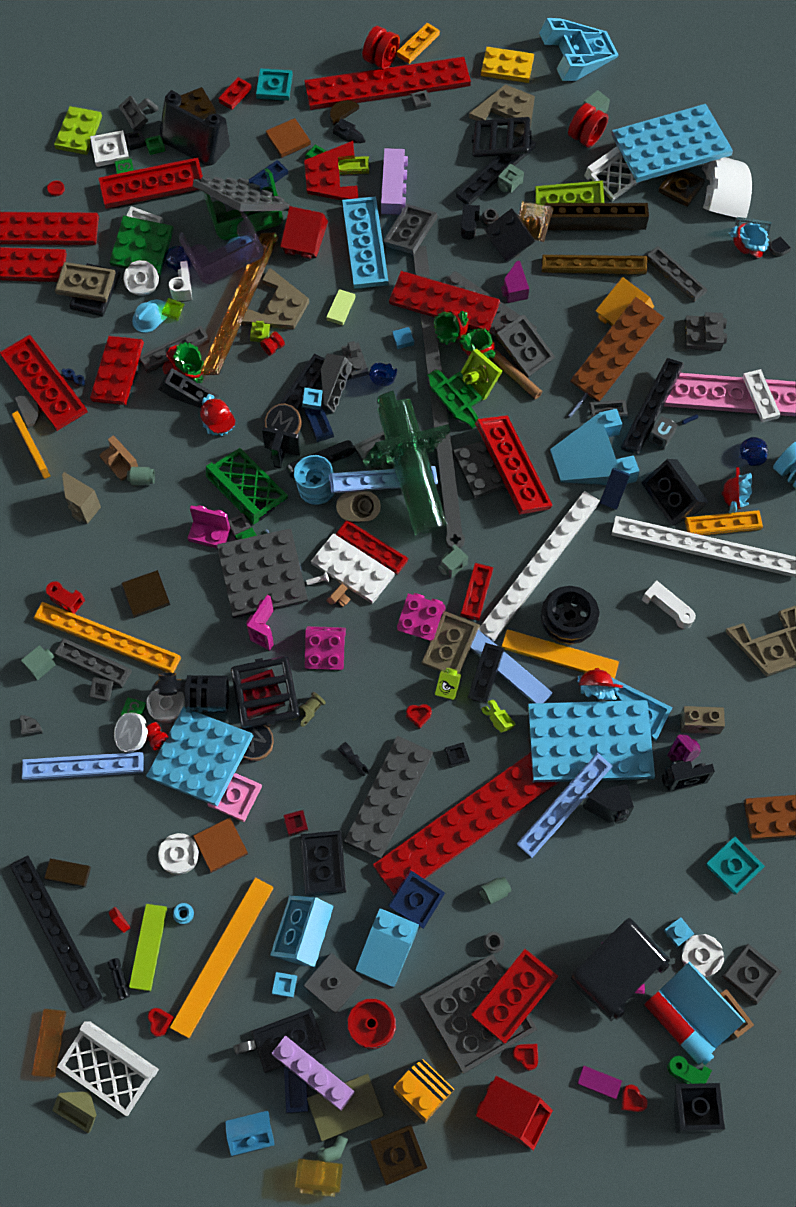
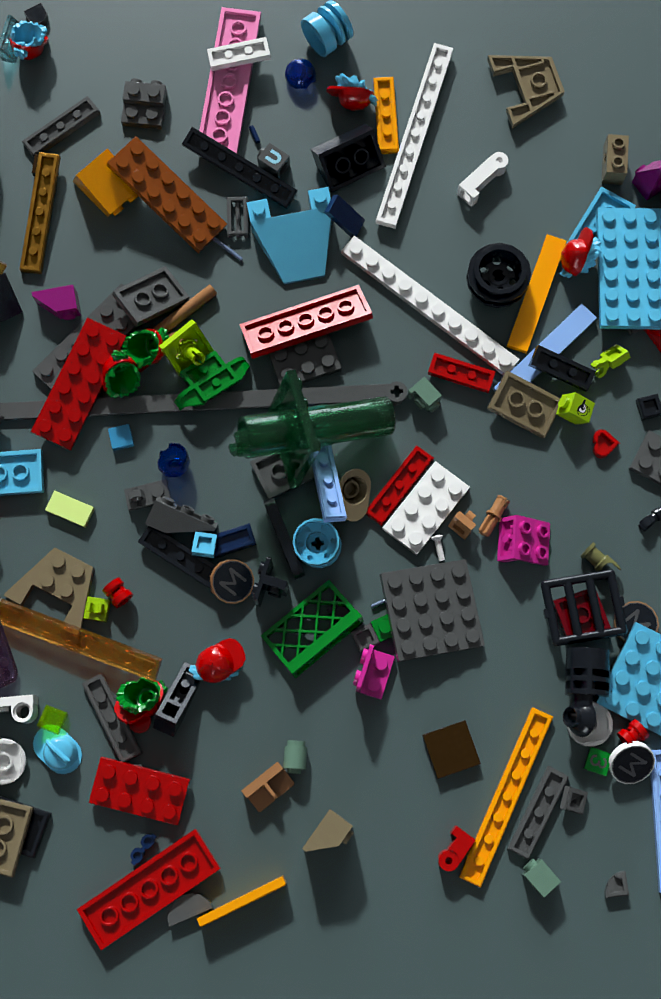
camera: 85 degrees left, 10 degrees up
dark pink bracket [246,595,274,651] -> none
dark pink bracket [397,593,446,641] -> none
none -> medium nougat axle [479,495,510,537]

